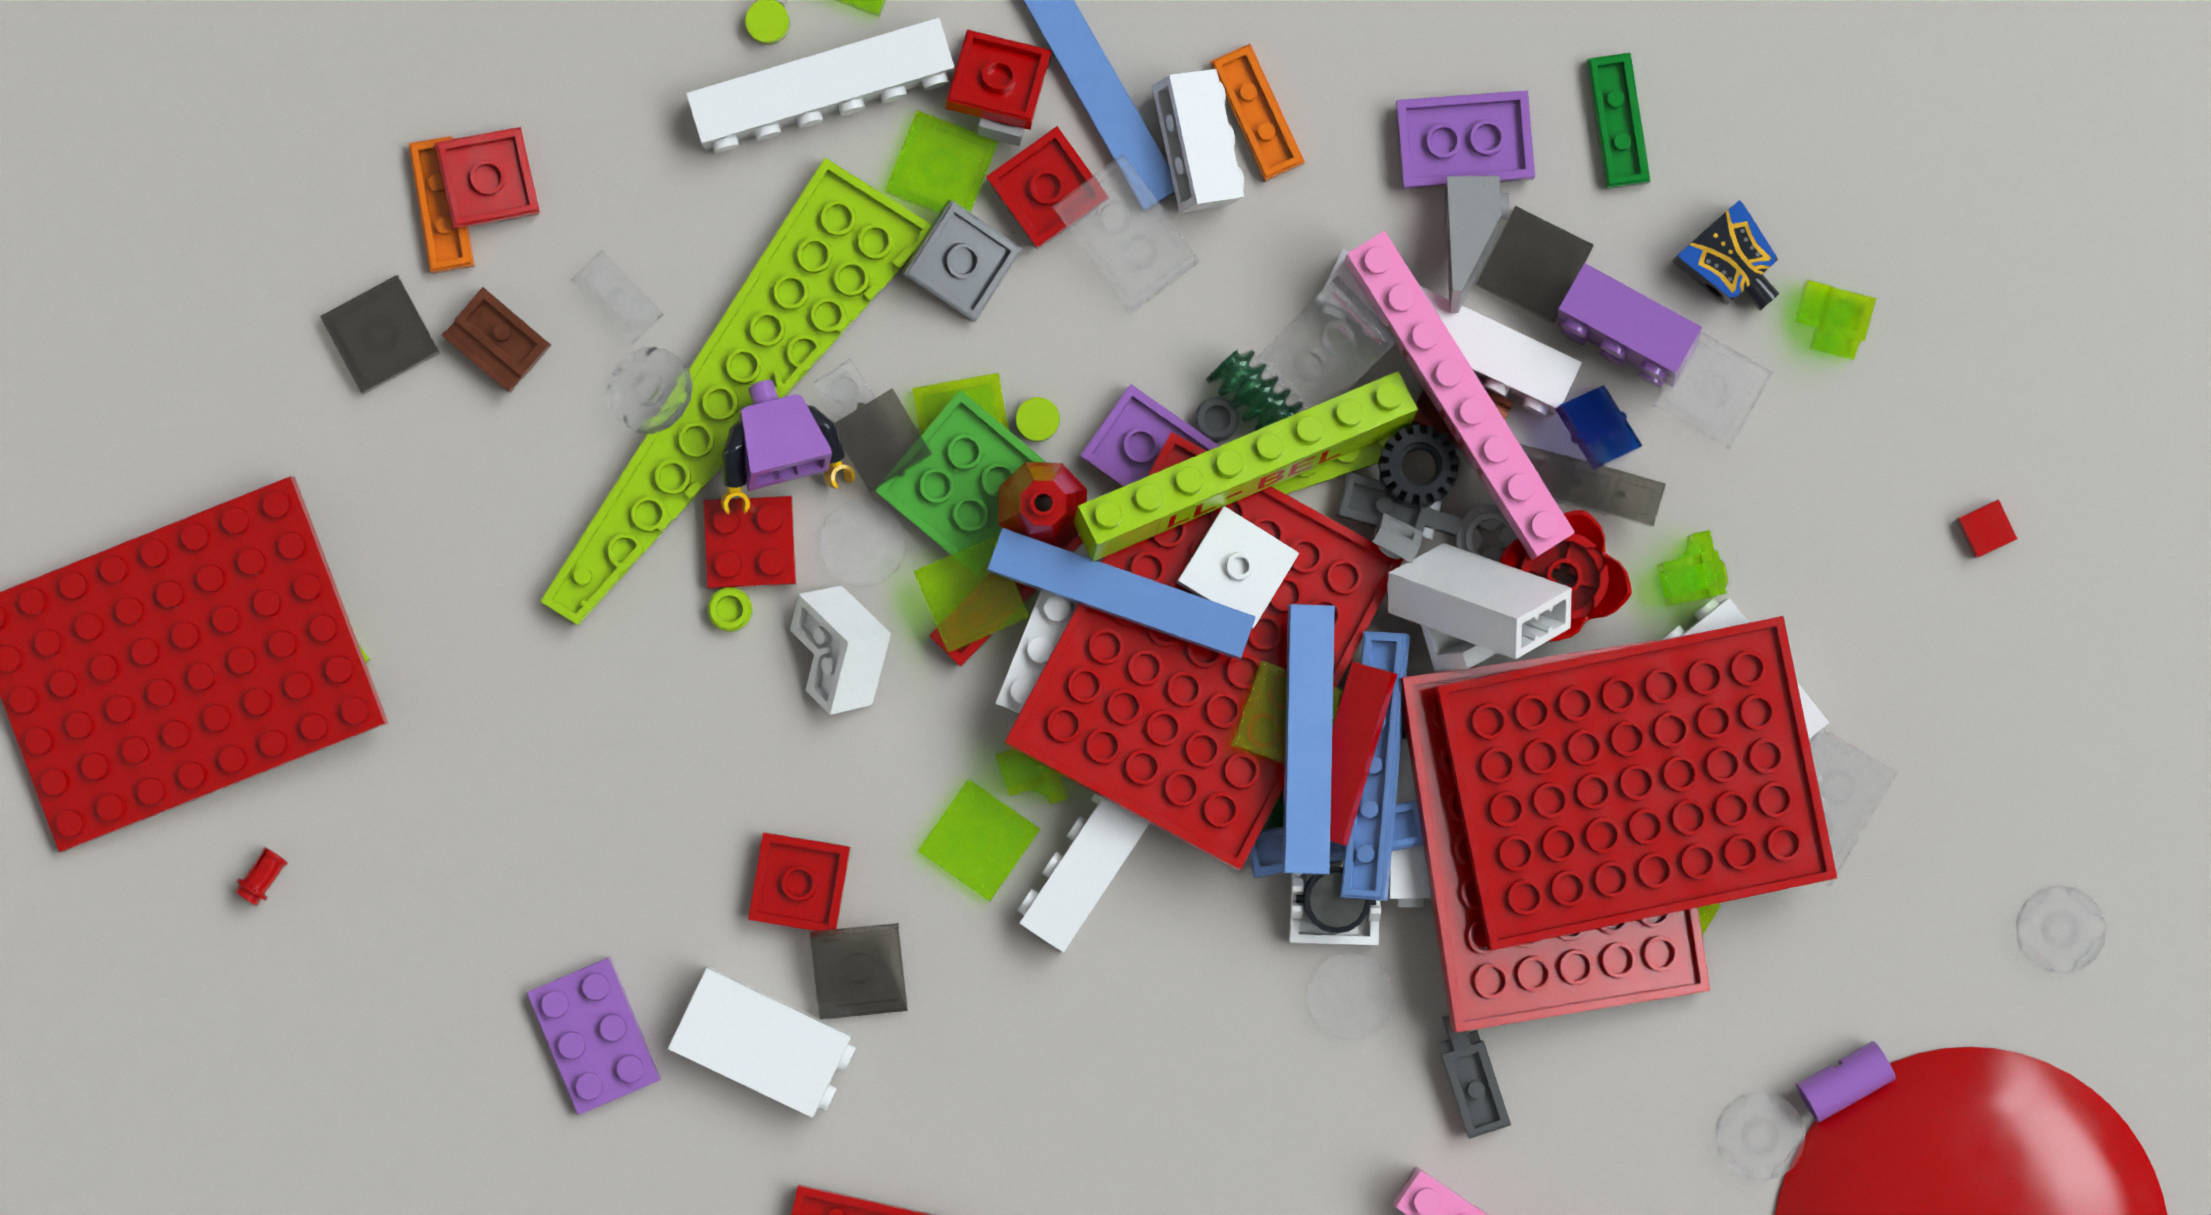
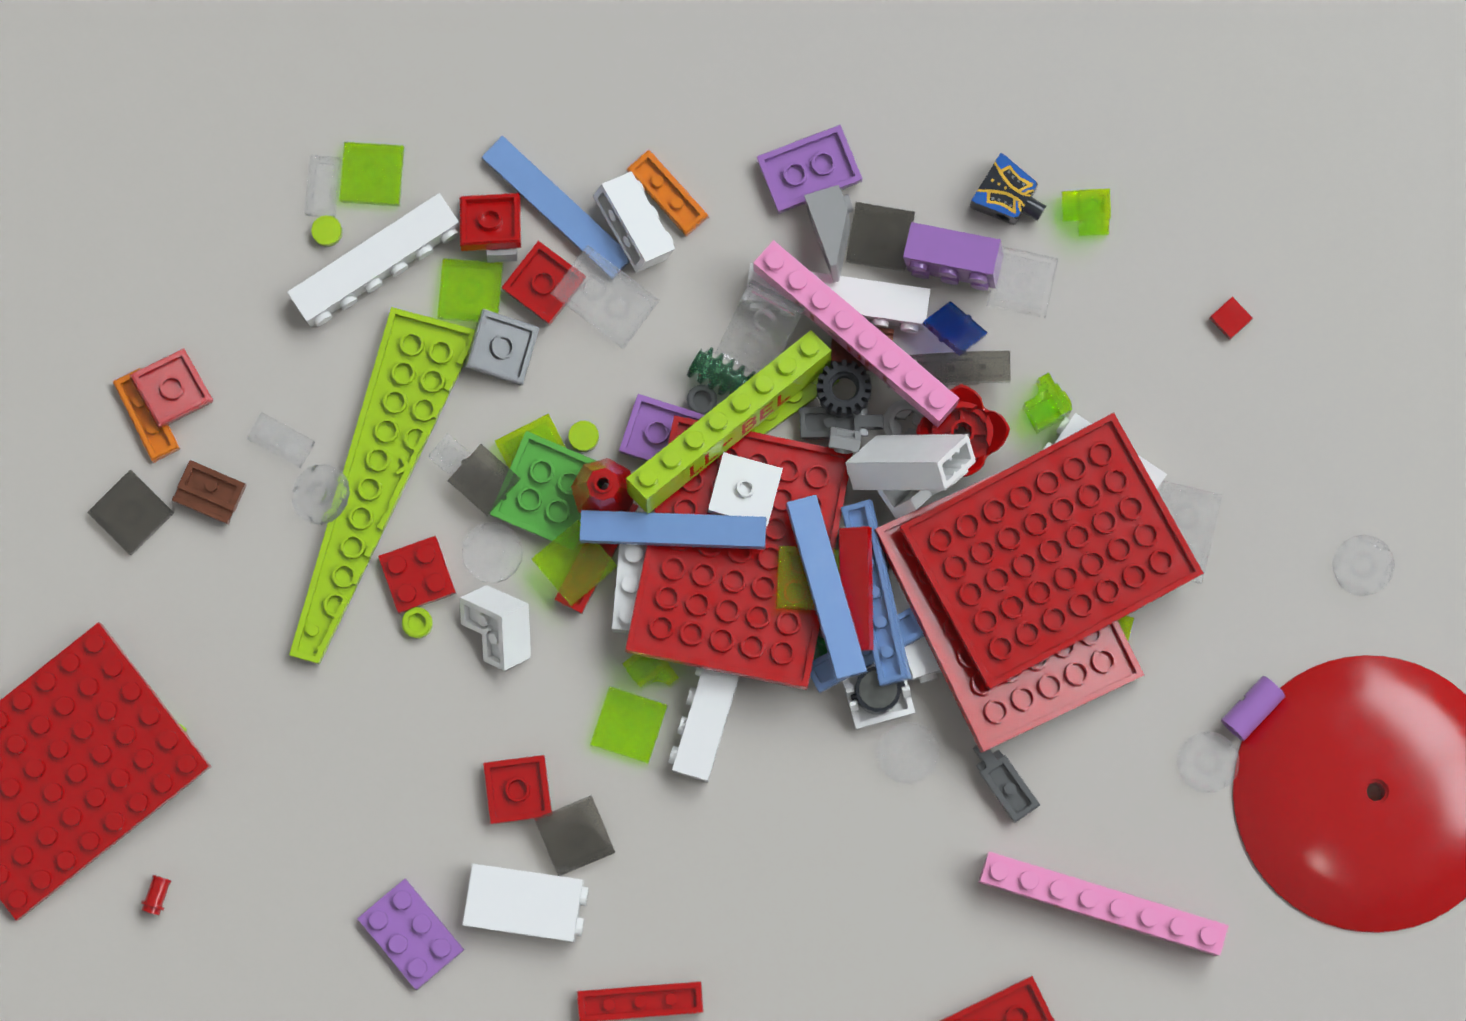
camera: 10 degrees left, 5 degrees down
medium lavender torso [721,380,855,515] -> none
green tile [1586,52,1651,190] -> none

